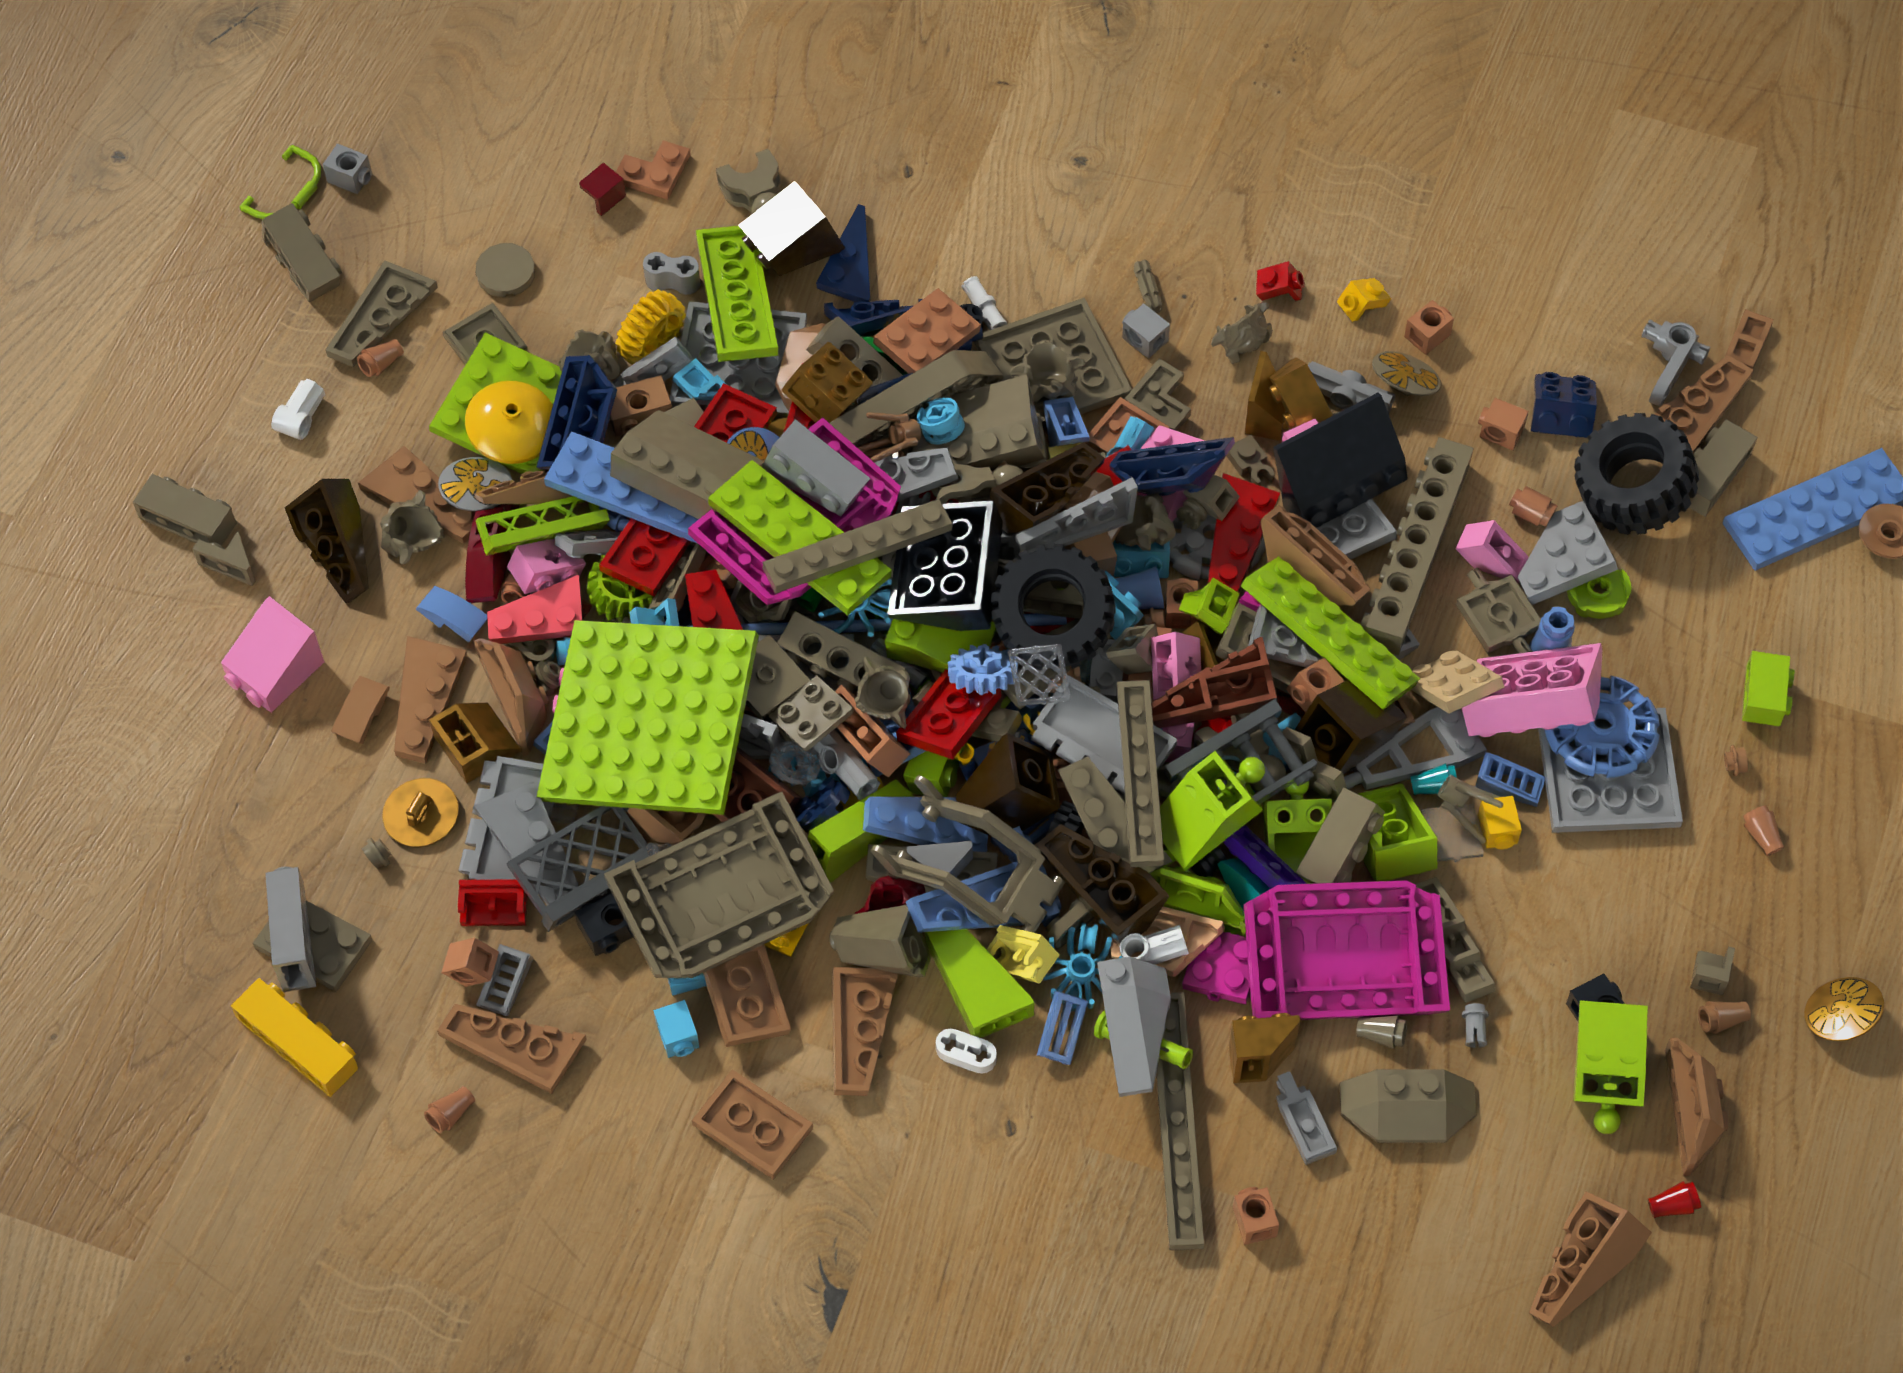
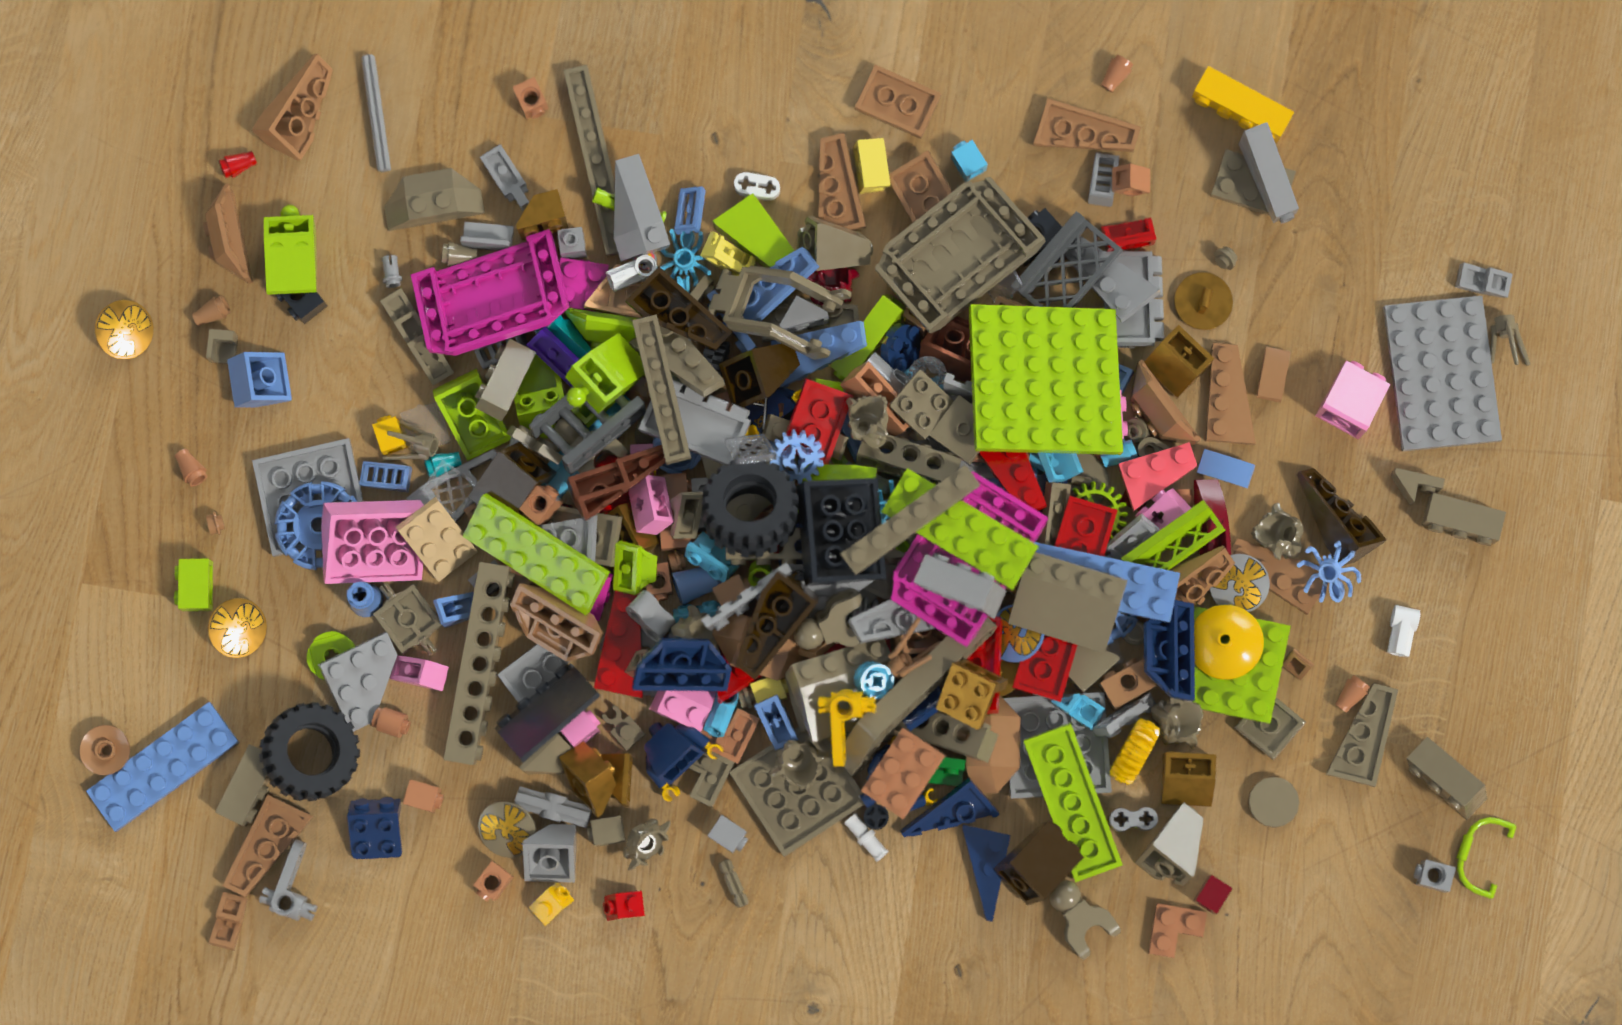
camera: 170 degrees right, 20 degrees up
none -> shield [208,598,267,658]
none -> medium blue slope [227,352,292,408]
none -> light grey axle [361,55,391,172]
none -> clear window [419,460,477,519]
none -> medium blue slope [433,592,474,628]
none -> light grey panel [460,222,514,251]
none -> light grey slope [523,824,577,883]
none -> light grey brick [557,227,587,259]
none -> dark tan brick [587,816,626,847]
none -> light grey axle [626,590,676,642]
none -> dark blue torso [644,722,724,801]
none -> yellow piece [818,689,876,767]
none -> light yellow hinge [853,138,890,194]
none -> slope [1135,803,1204,886]
none -> pearl gold slope [1161,752,1217,807]
none -> medium nougat slope [1283,648,1314,680]
none -> light blue animal [1297,541,1361,603]
none -> light grey plate [1383,296,1502,452]
none -> light grey slope [1455,263,1513,298]
none -> dark tan plant [1490,315,1530,366]

